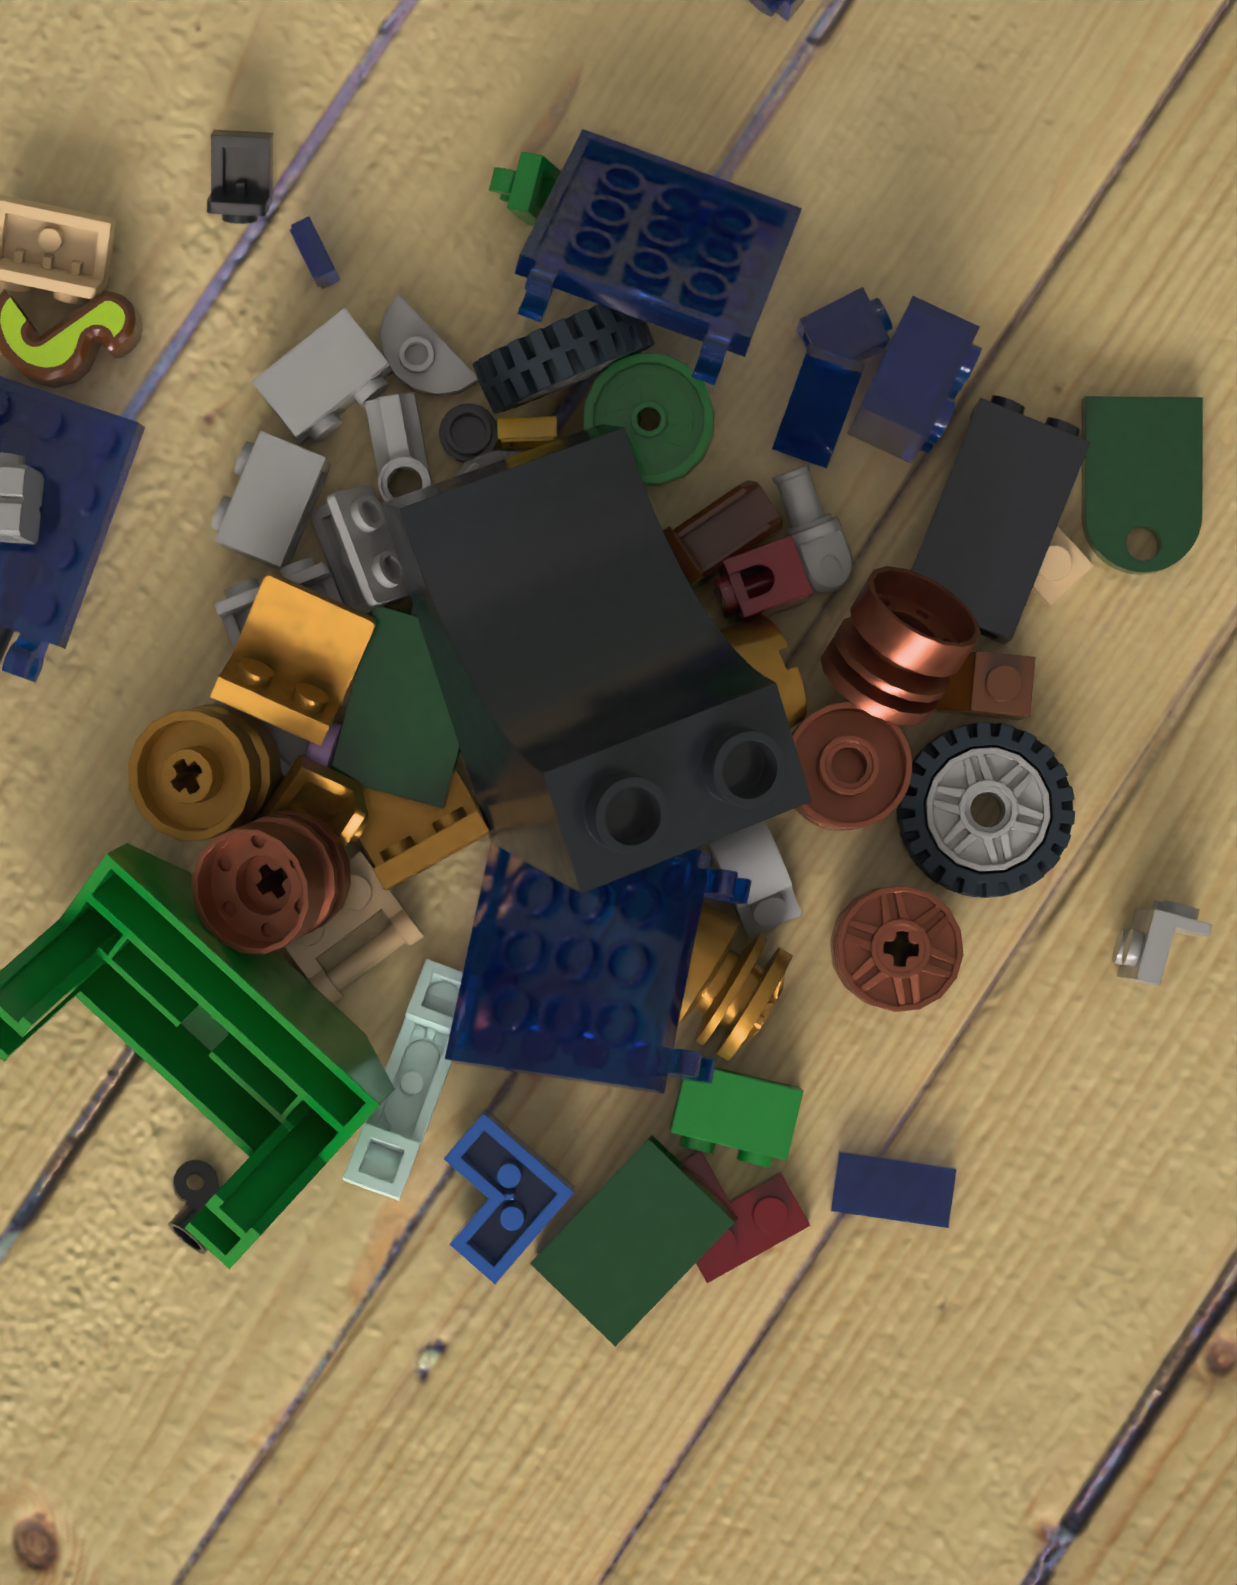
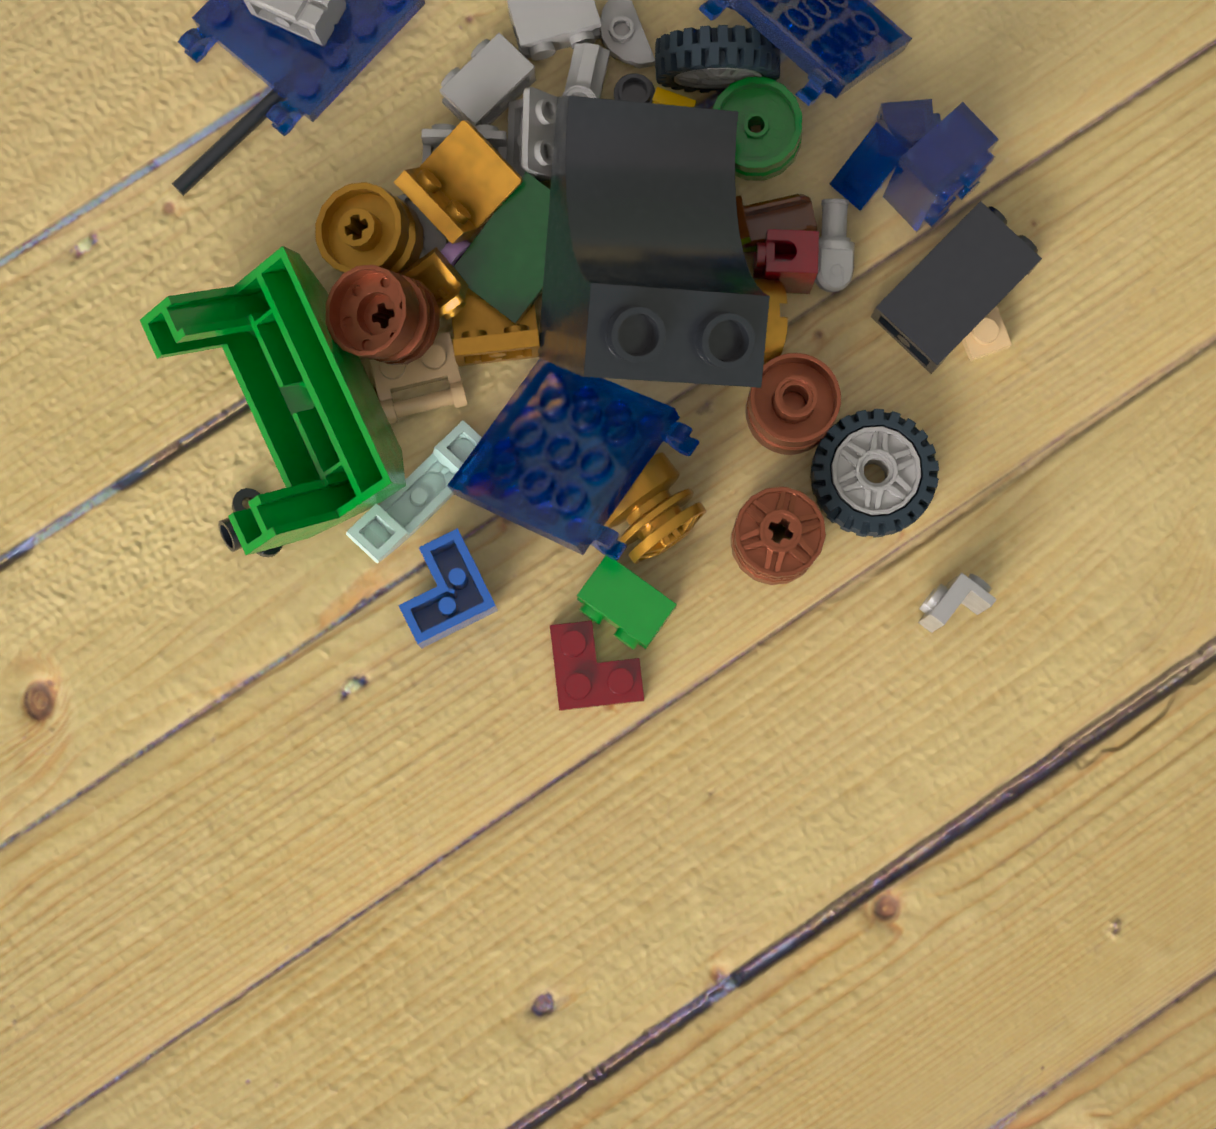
camera: 25 degrees right, 5 degrees down
dark green tile [530,1135,738,1347] -> none
light grey brick [707,820,802,938] -> none
copper wheel [821,566,981,726] -> none
clear blue tile [830,1151,957,1228] -> none
reddish brown arch [933,651,1036,720] -> none
dark green tile [1081,396,1203,575] -> none

